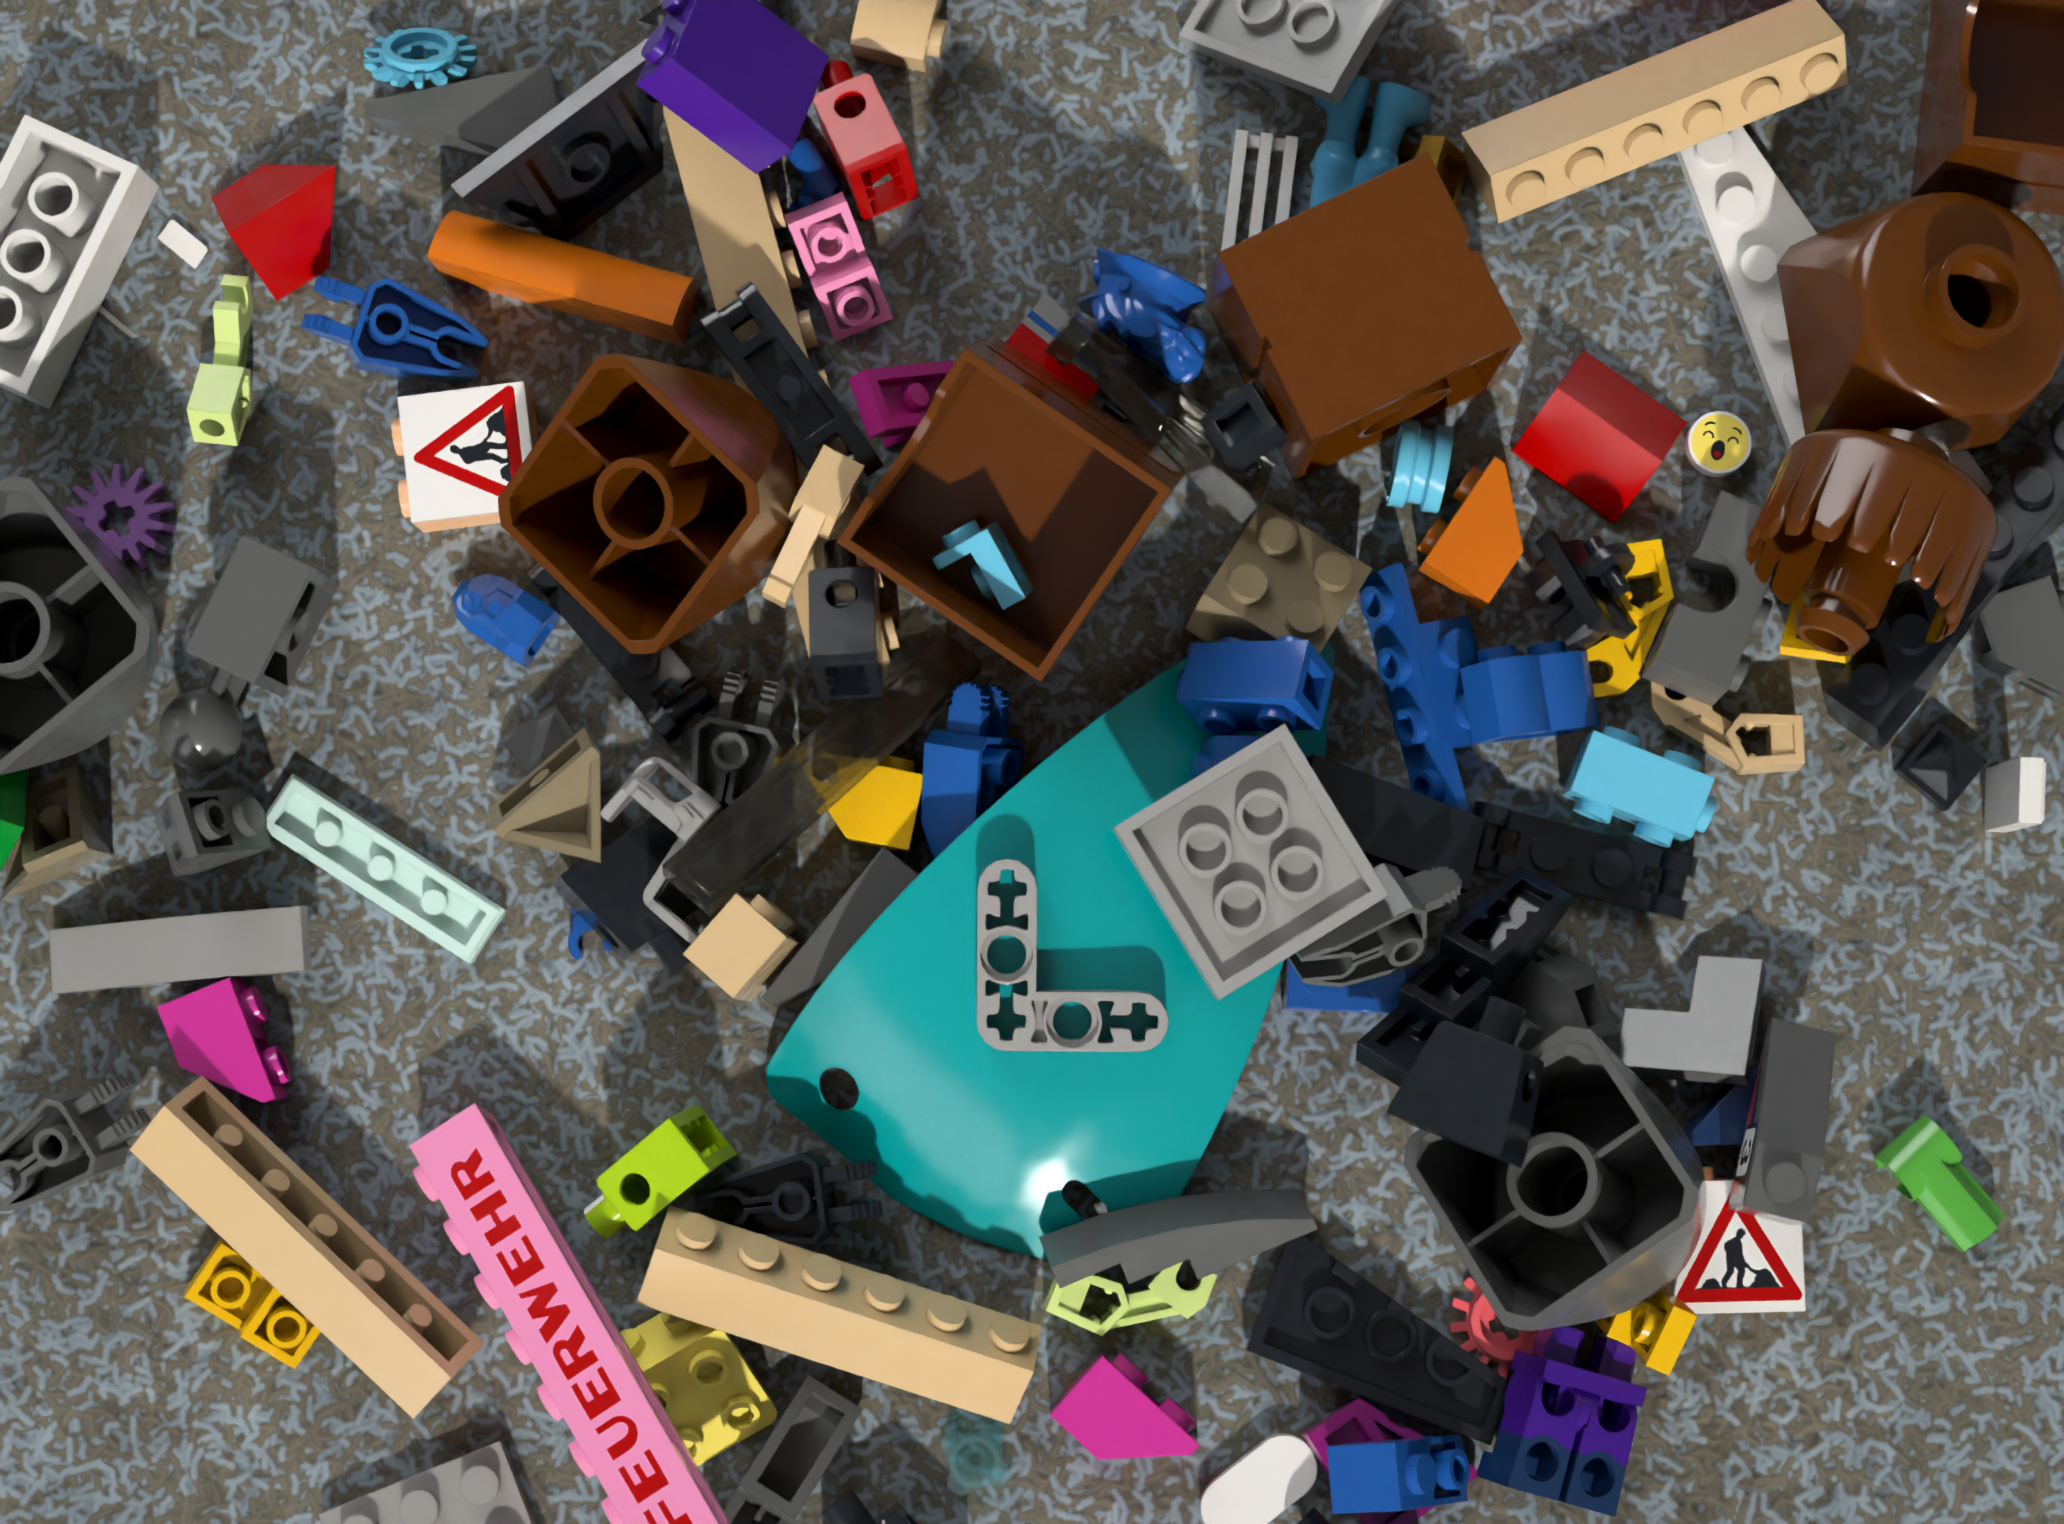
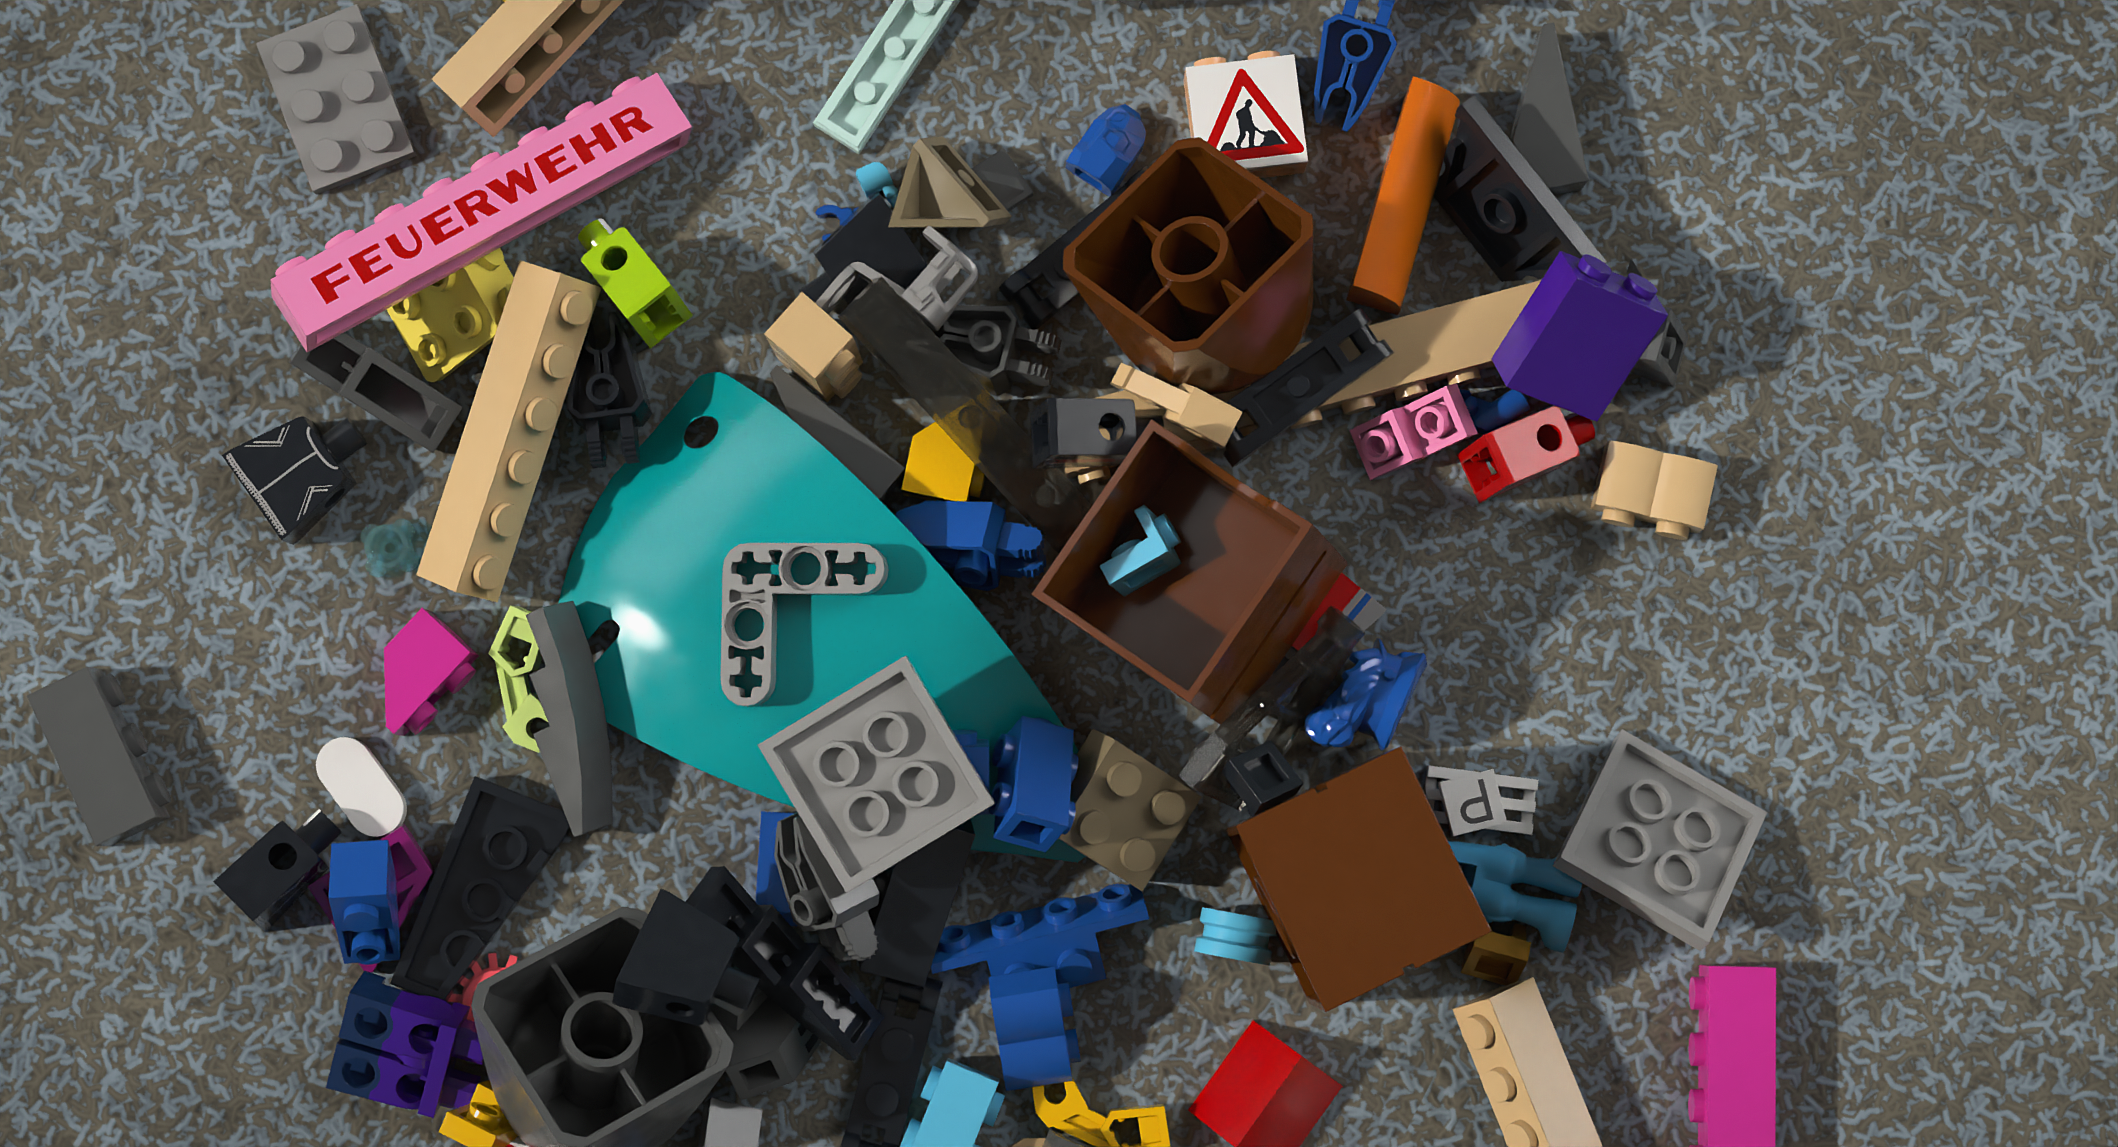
camera: 85 degrees right, 0 degrees up
medium azure gear [363,27,477,89] -> none
dark pink slope [848,360,954,449] -> none
orange slope [1417,456,1524,612] -> none
black hips [1524,529,1638,650] -> none
none -> medium azure hand [856,162,898,208]
none -> white tile [1438,769,1507,837]

